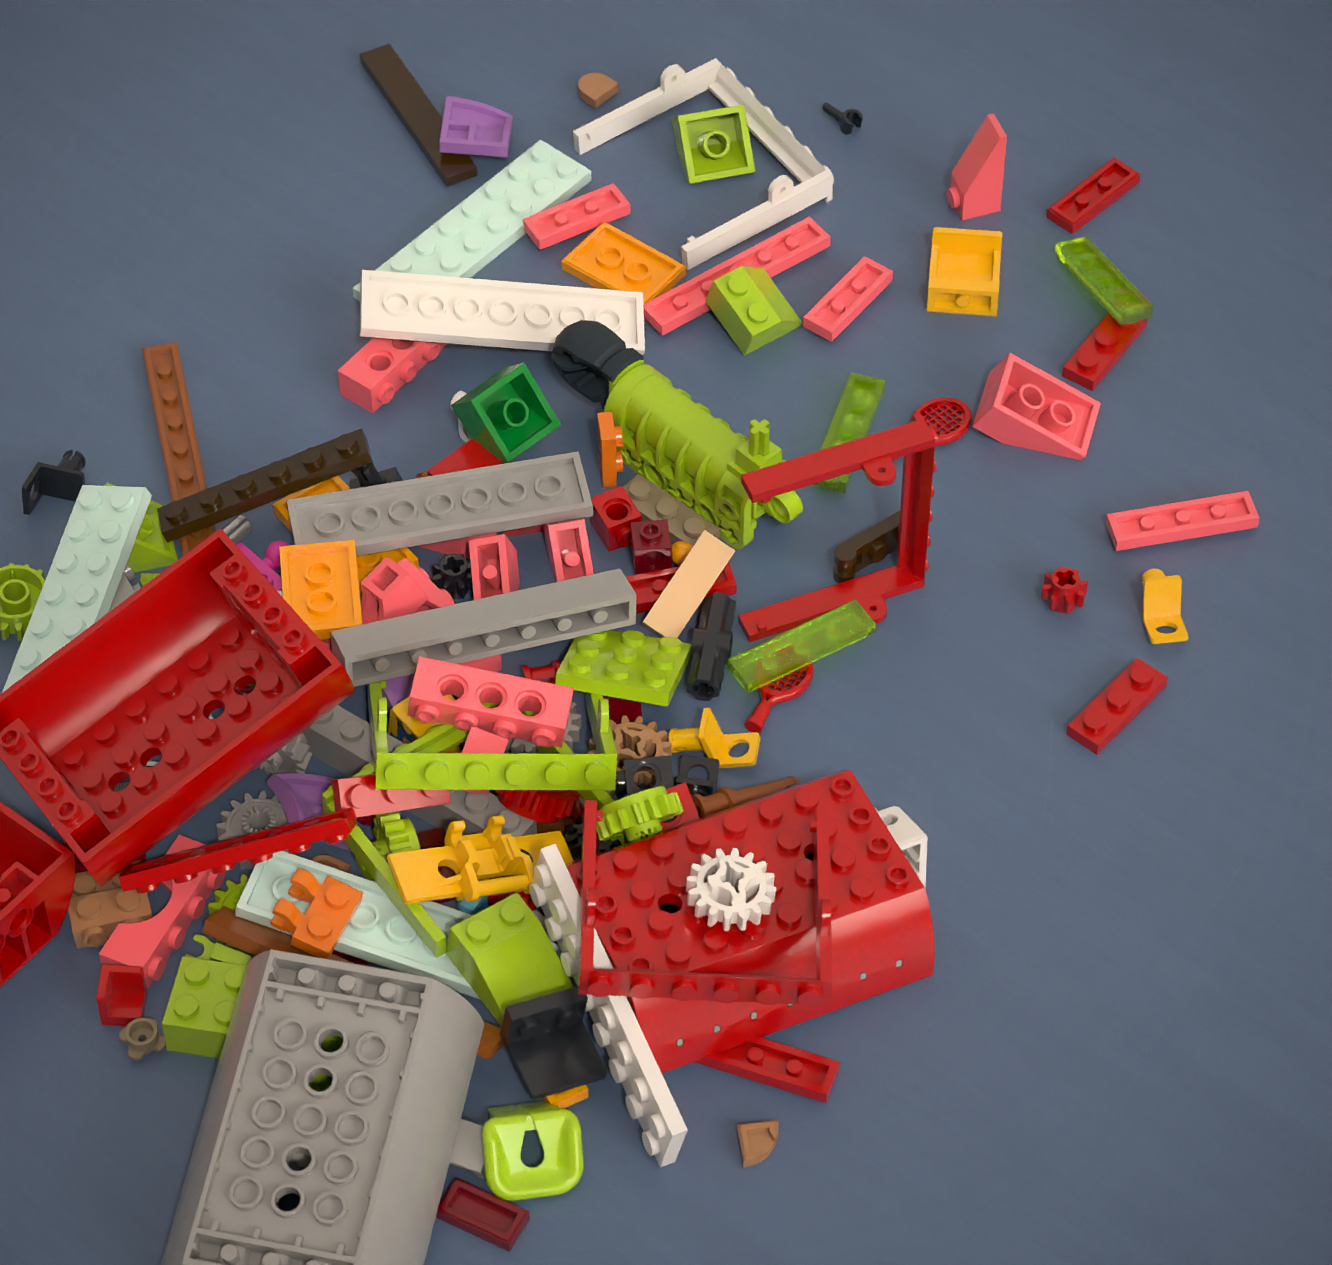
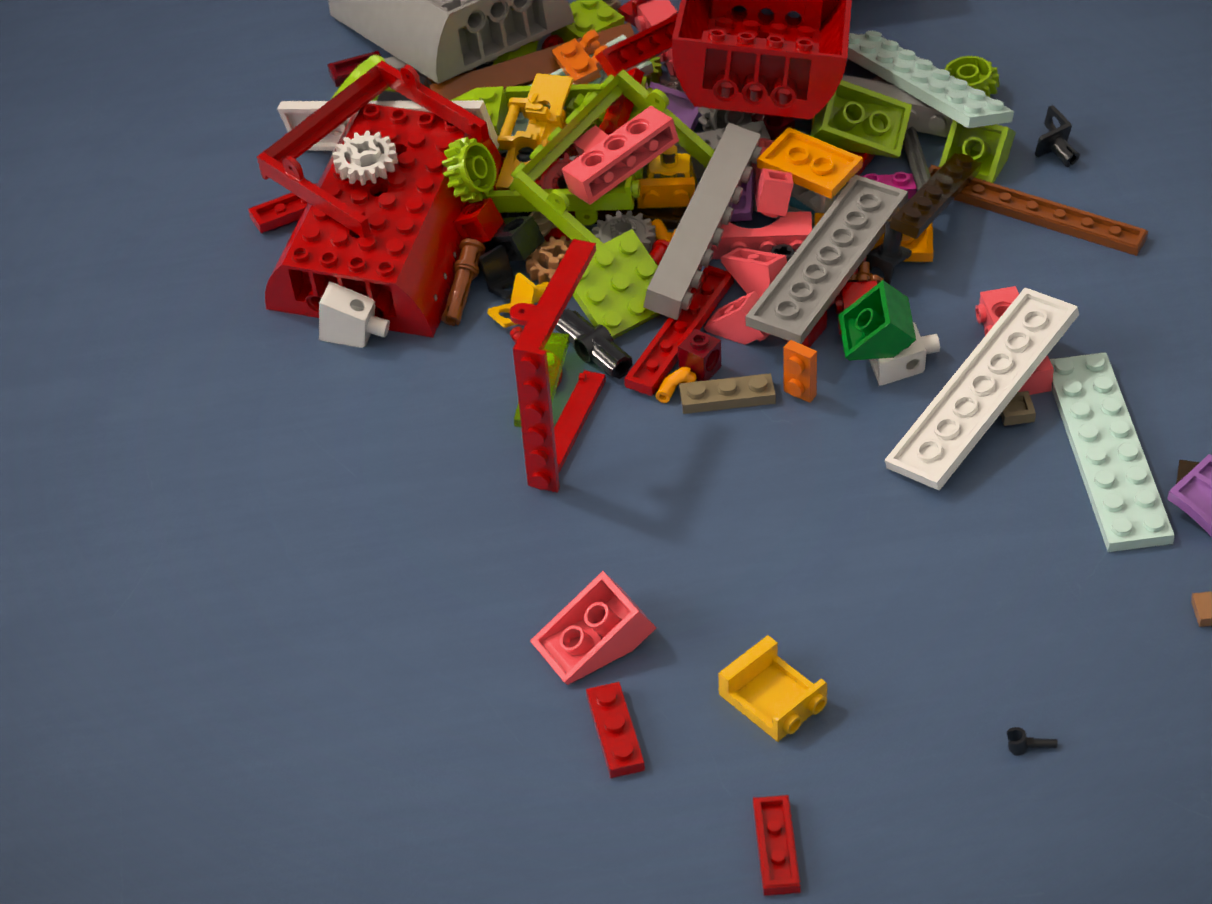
camera: 135 degrees right, 5 degrees down
coral plate [523,183,630,250] -> none
lime piece [552,320,803,550] -> none
light orange tile [561,222,687,304] -> none
white piece [573,58,834,270] -> none
red brick [590,486,642,552] -> none
tan tile [641,530,735,638] -> none
coral plate [643,216,831,336] -> none
lime slope [671,105,756,184] -> none
lime slope [705,266,803,356] -> none
medium nougat tile [737,1120,779,1168] -> none
coral plate [803,256,893,342] -> none
clear neon green plate [813,372,886,493] -> none
dark brown plate [833,510,900,583] -> none
red piece [892,397,972,462] -> none
coral slope [946,113,1007,220] -> none
red gear [1041,567,1088,614] -> none
clear neon green plate [1055,236,1153,325] -> none
red plate [1066,657,1168,755] -> none
coral plate [1106,491,1259,551] -> none
yellow bracket [1142,568,1188,644] -> none

